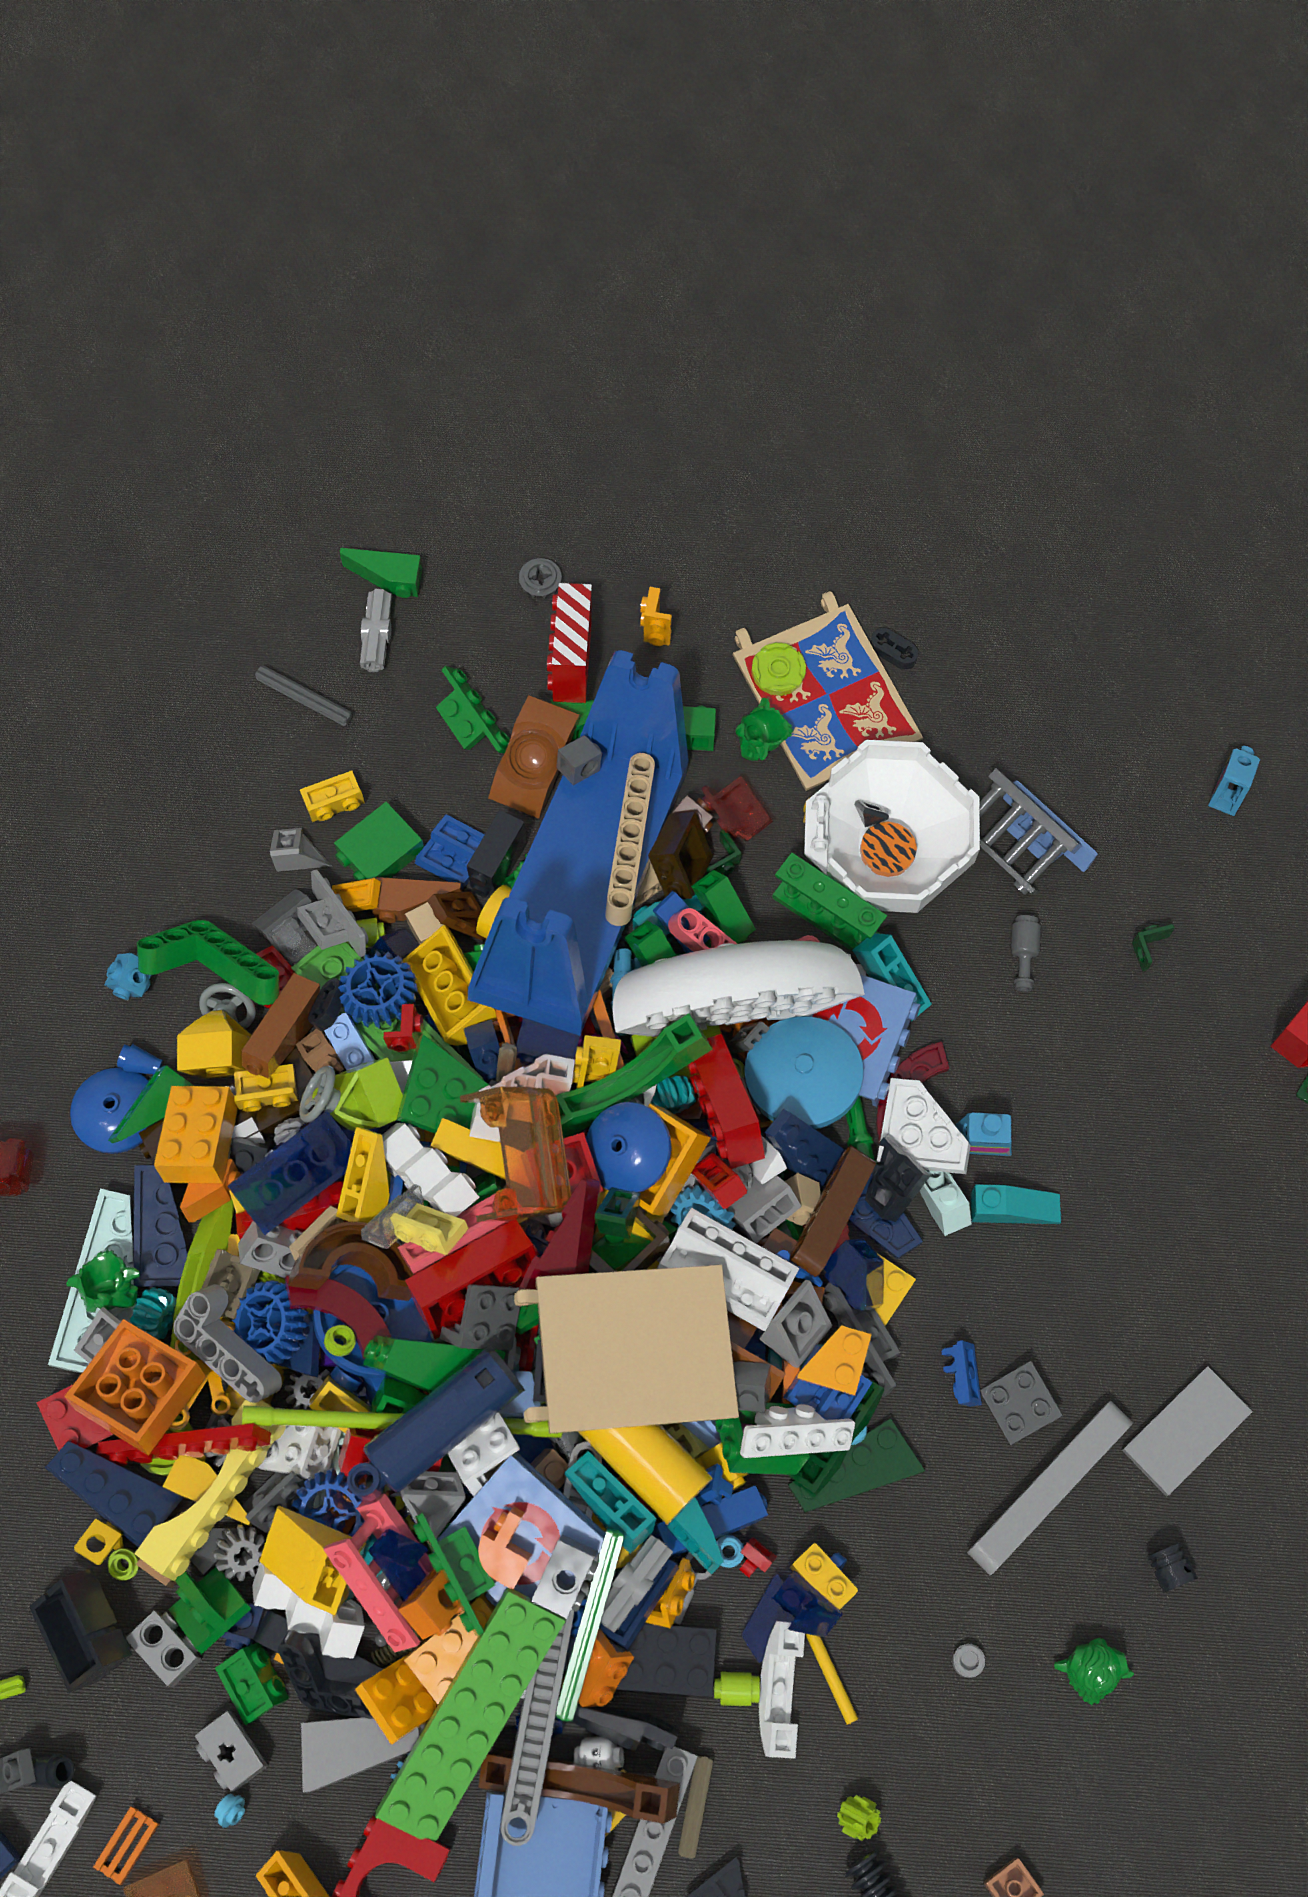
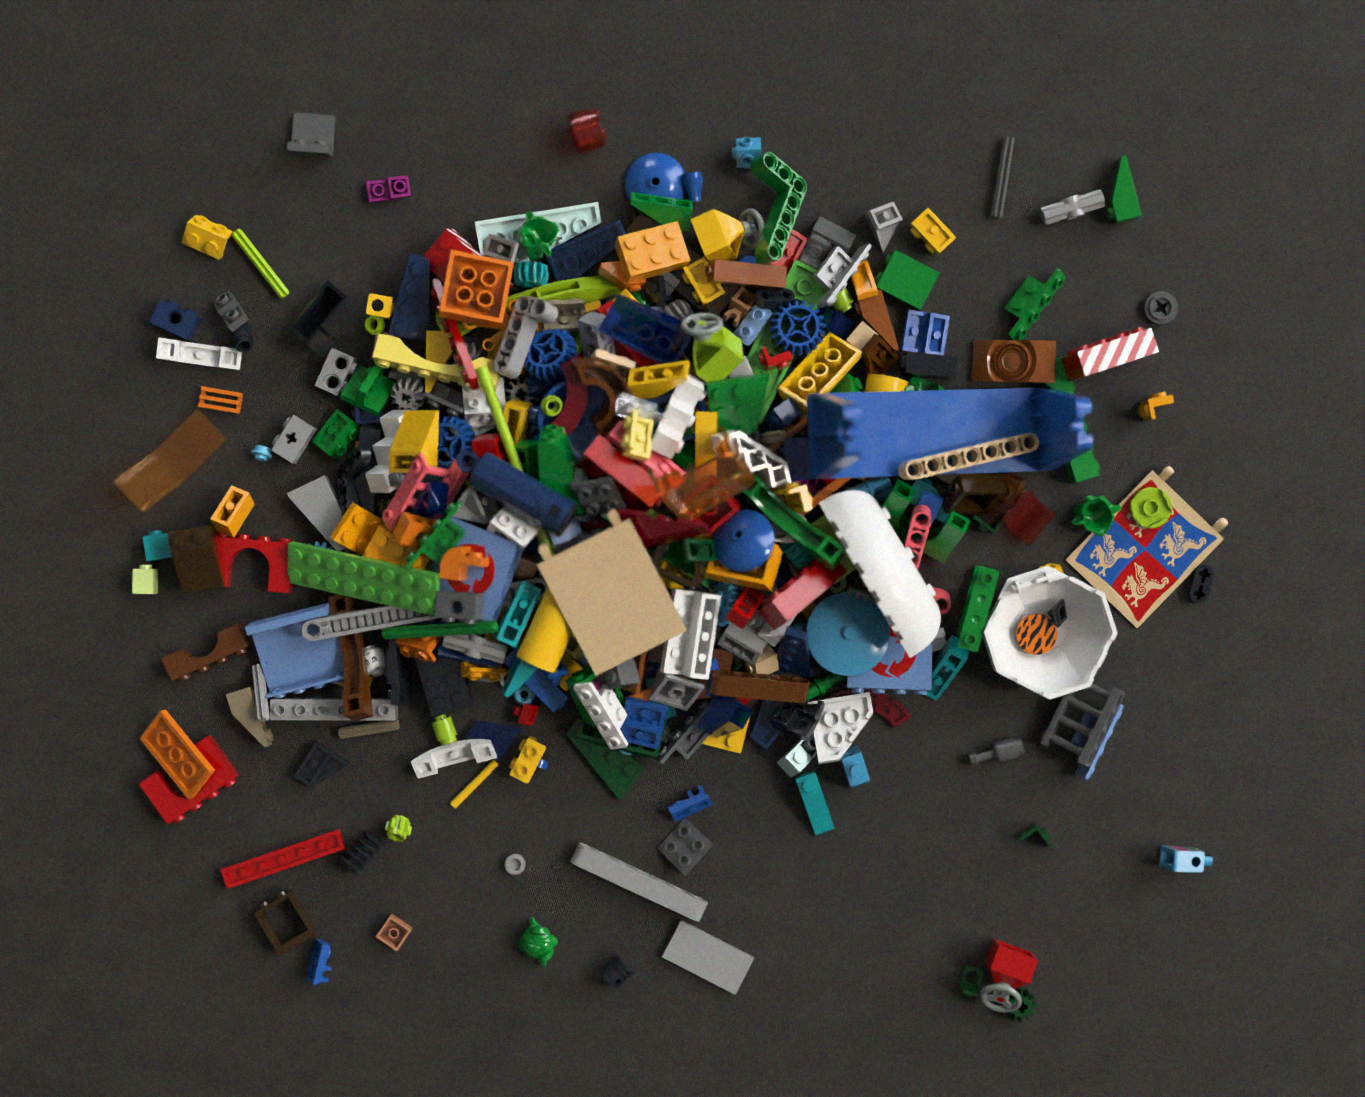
camera: 70 degrees right, 20 degrees up
dark grey brick [556,735,602,786] -> none
clear blue slope [774,1570,843,1637] -> none
light orange wing [797,1326,872,1396] -> none

